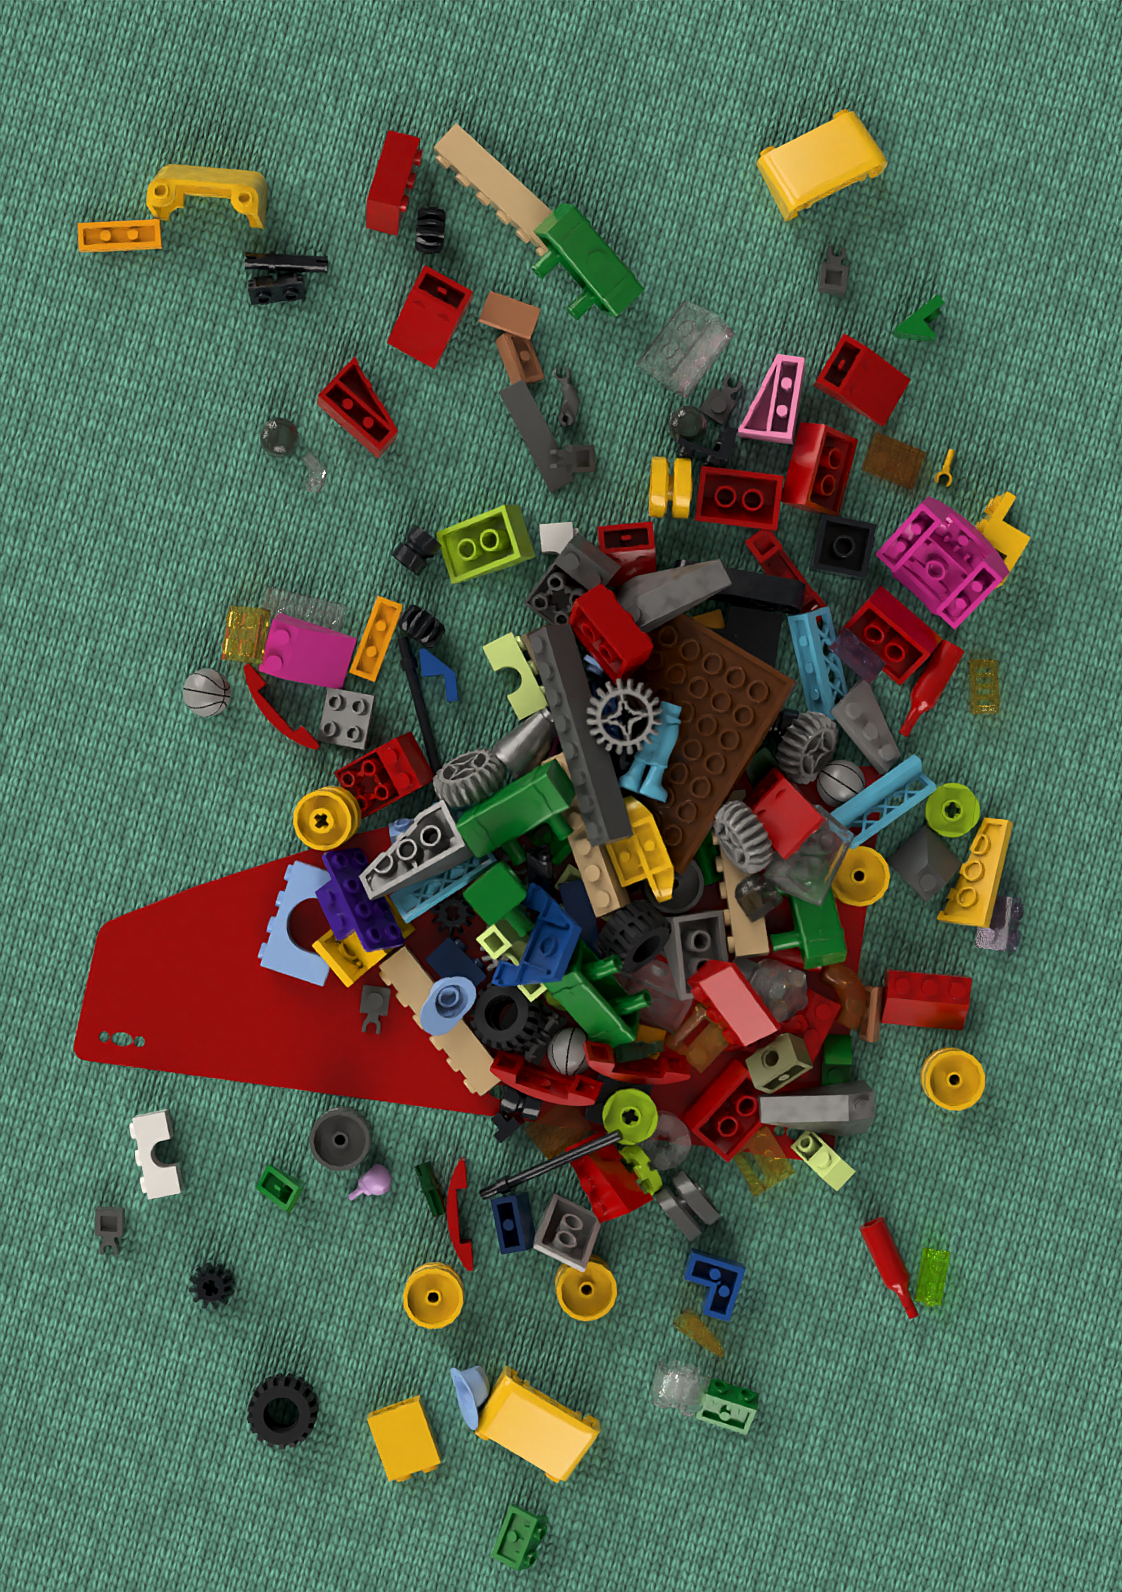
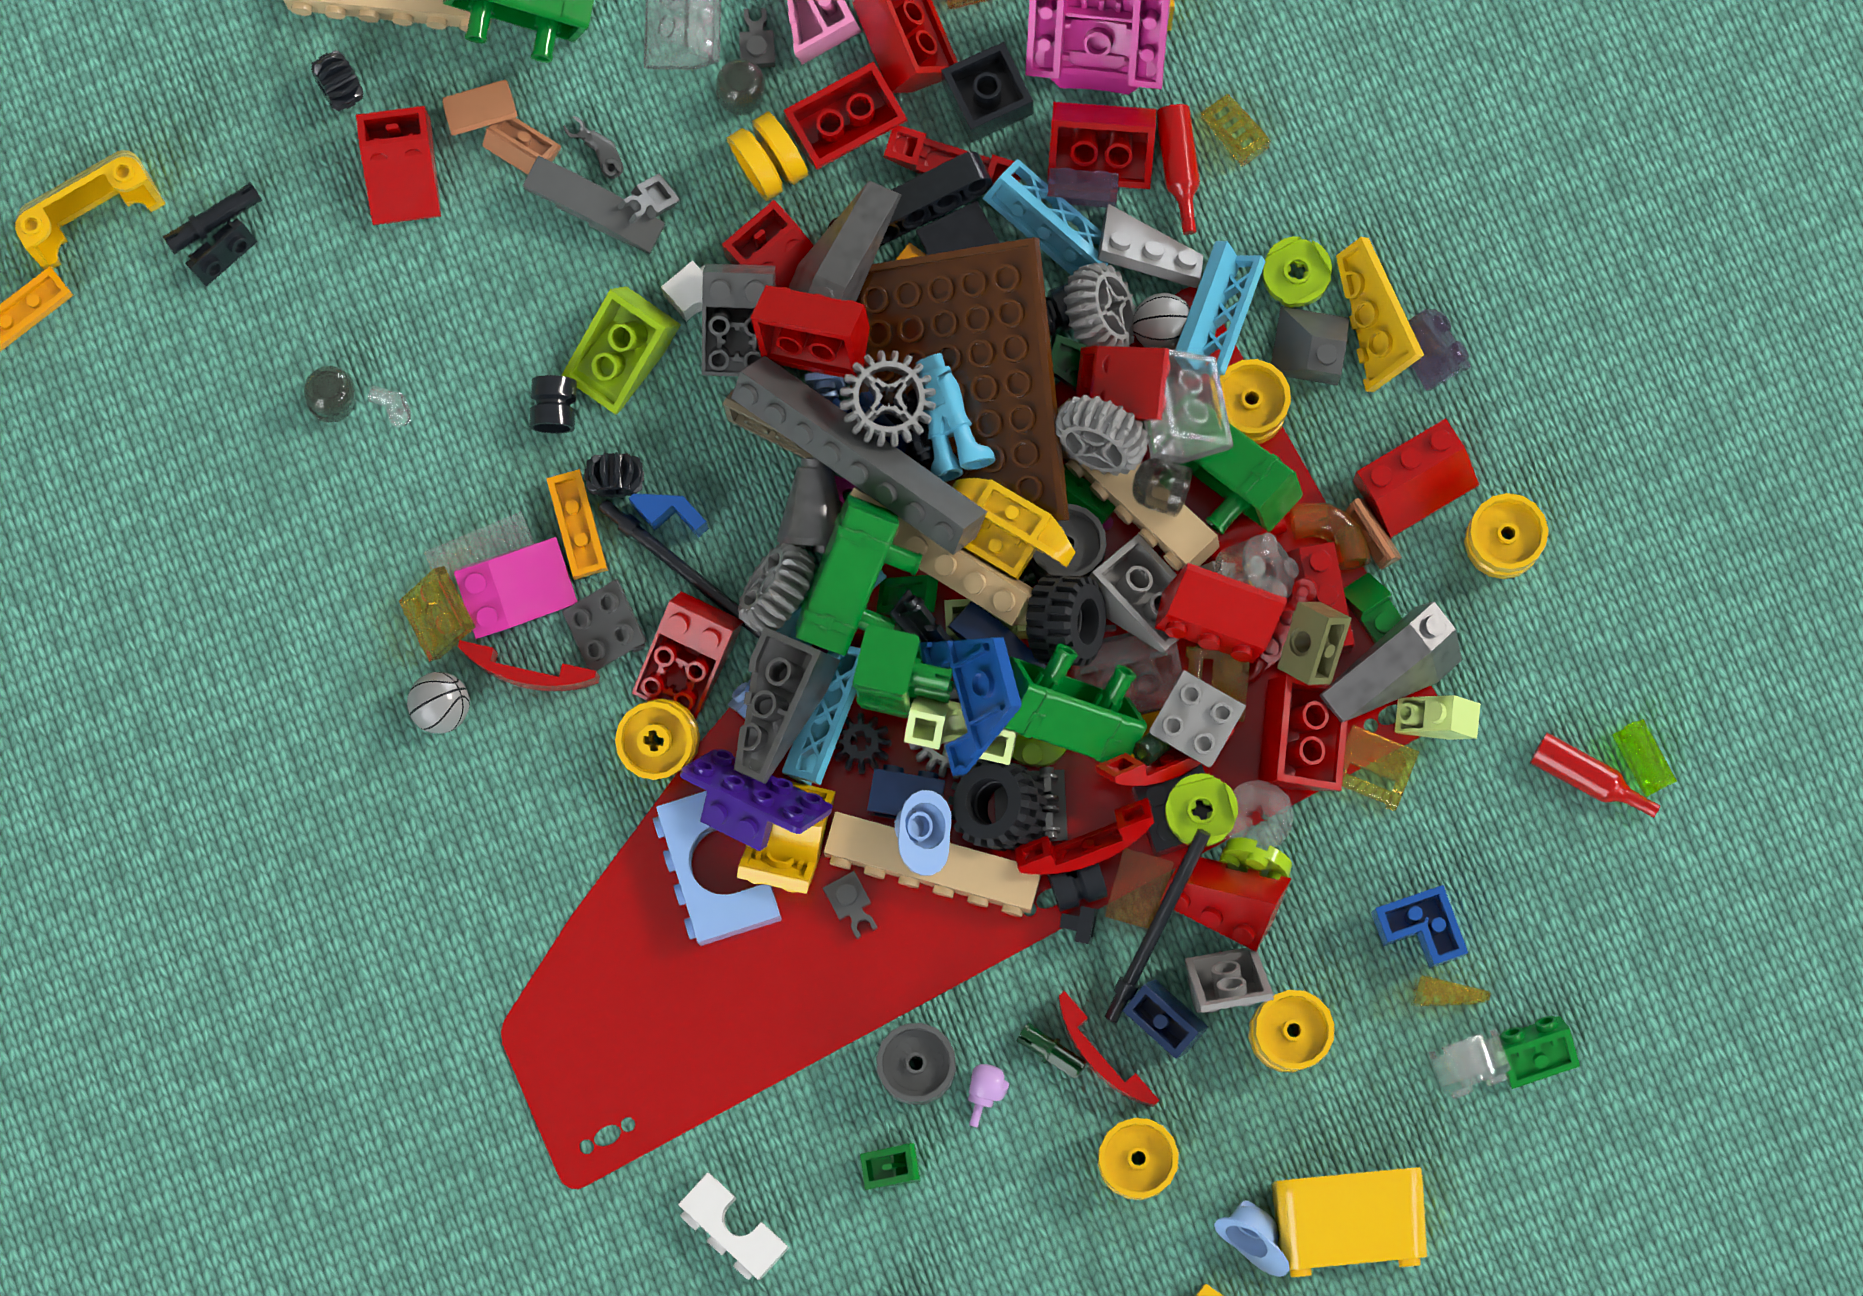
camera: 35 degrees left, 10 degrees down
red wedge [317,356,398,458] -> none
red wedge [366,130,424,236] -> none
yellowish green arch [482,632,549,721] -> none
light grey piece [547,1027,593,1076] -> none
dark grey wheel [653,1170,722,1241] -> none
black bracket [673,426,738,468] -> none
none -> light grey bracket [1149,670,1246,767]

